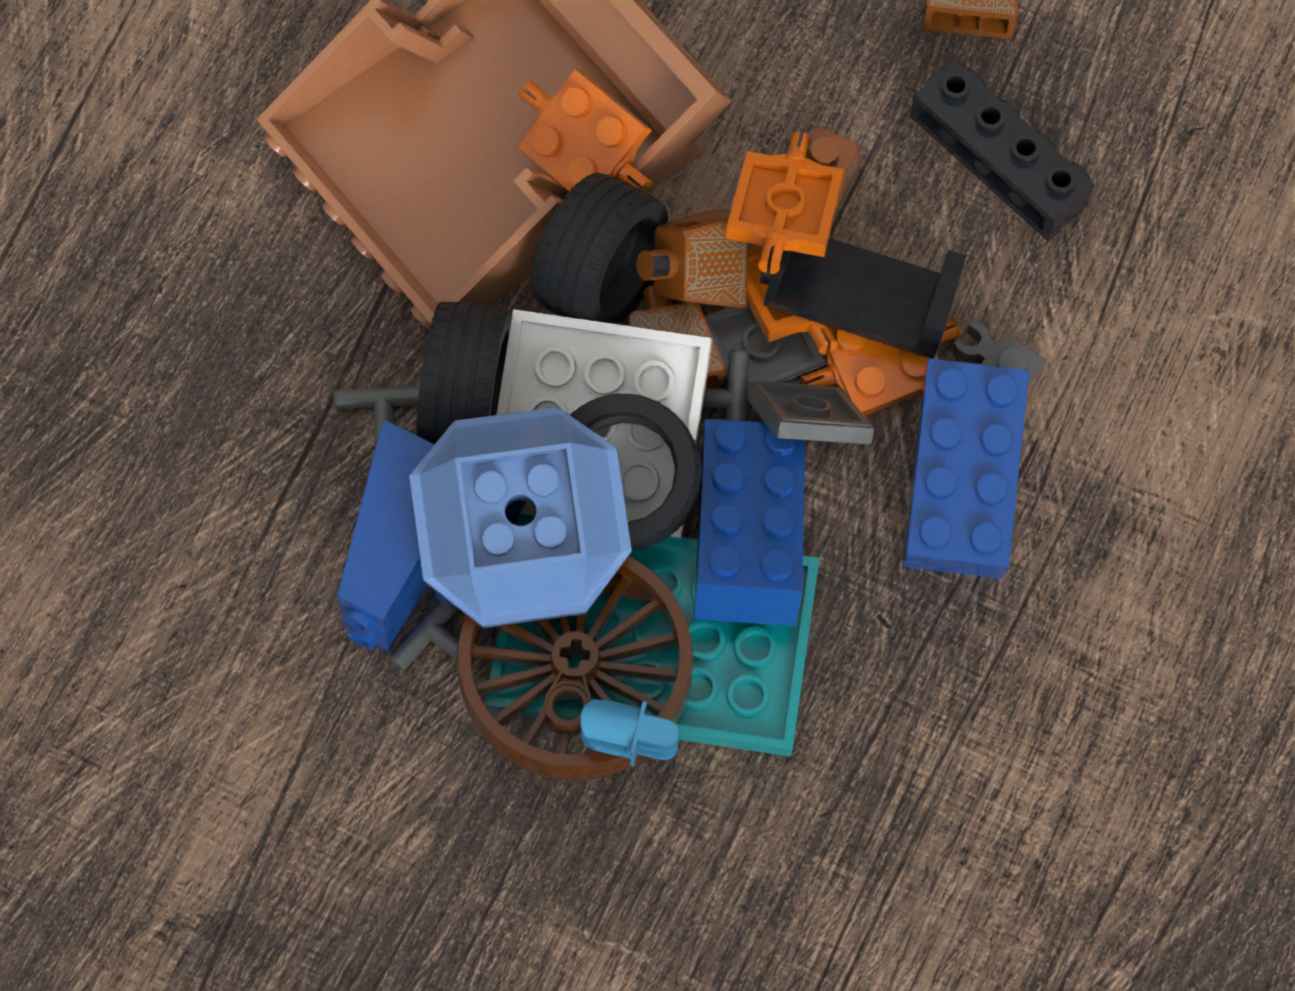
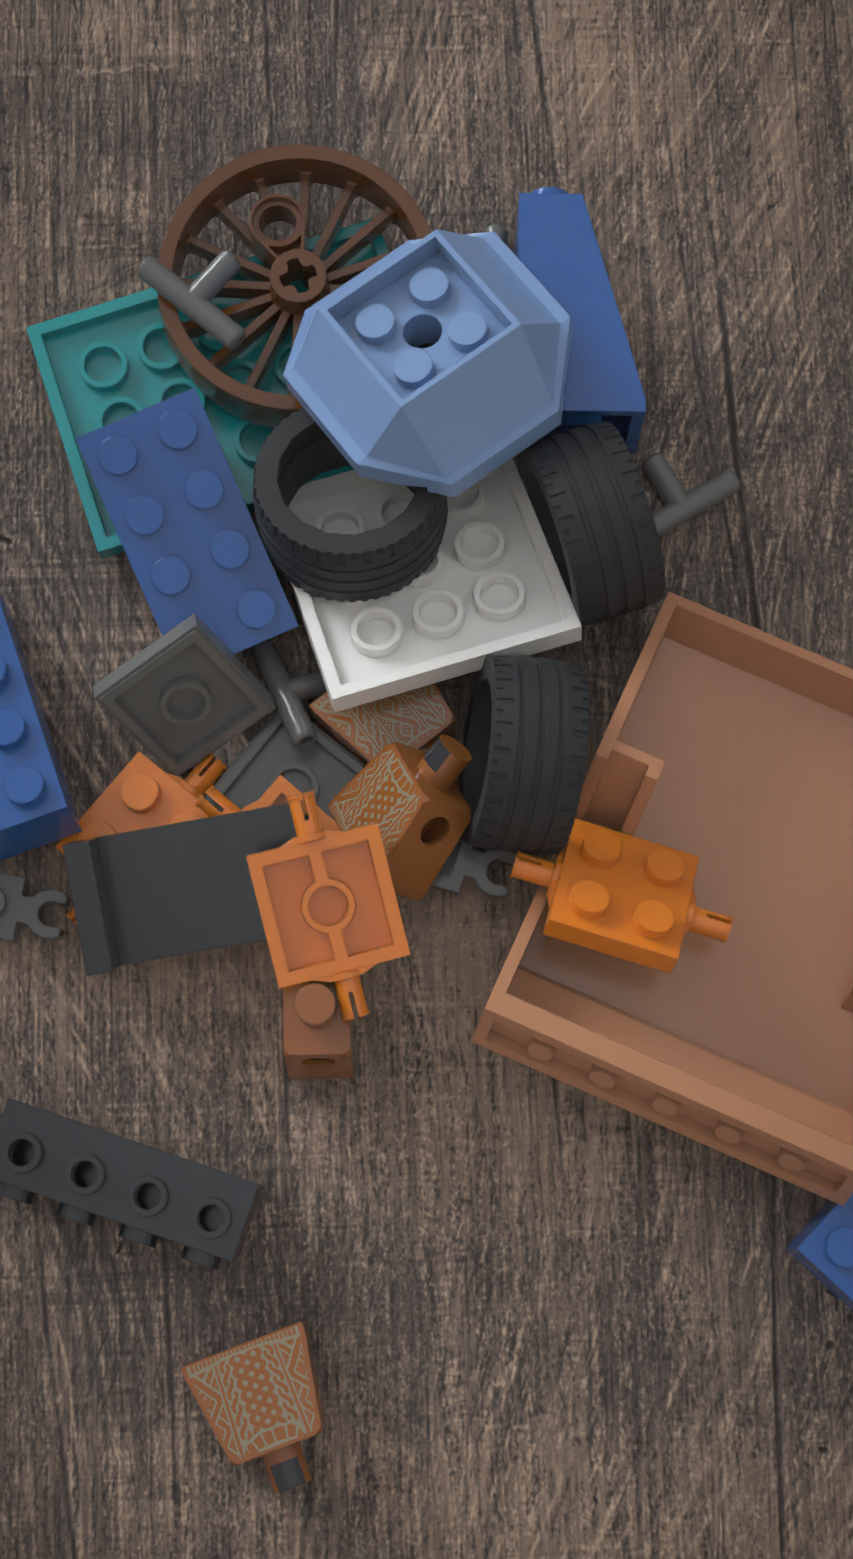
camera: 155 degrees right, 10 degrees up
dark azure arm [580,699,679,767] -> none
none -> dark grey piece [137,250,246,350]

